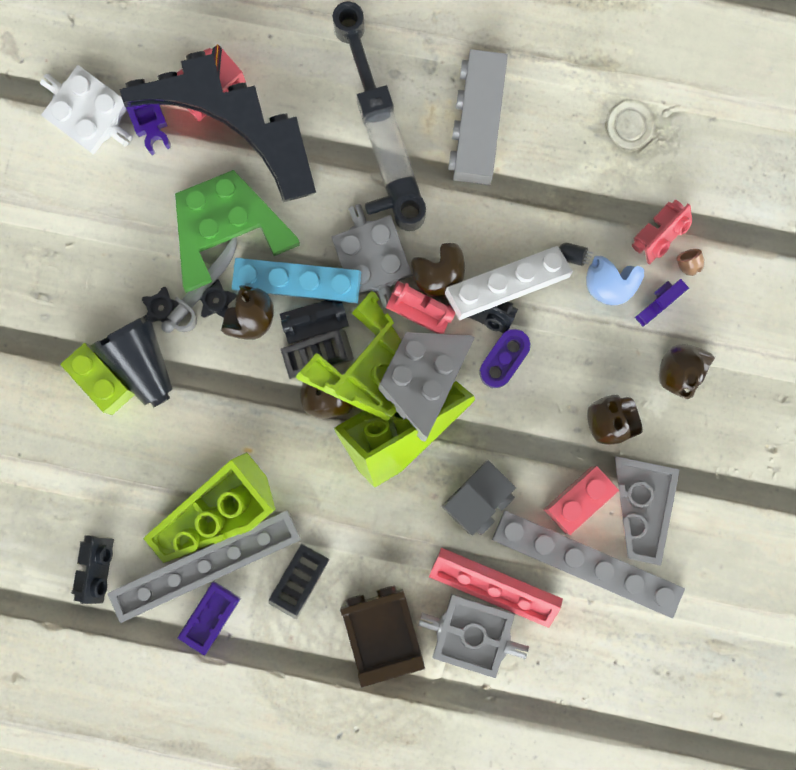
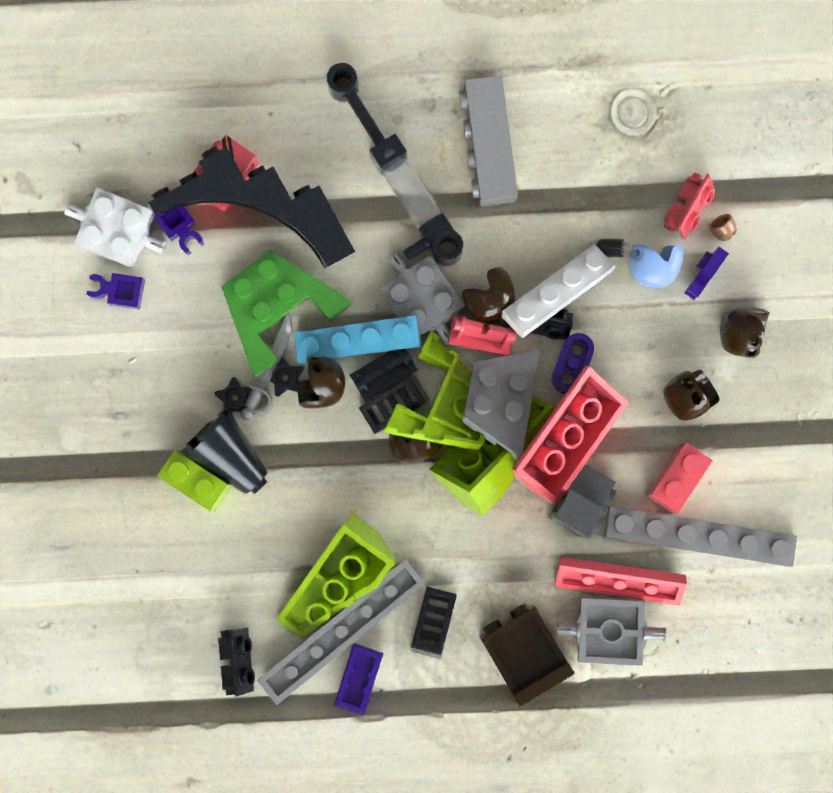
camera: 10 degrees left, 0 degrees up
light grey wing [615,456,680,566] -> none
none -> dark purple plate [86,273,145,310]
none -> coral slope [512,365,629,505]

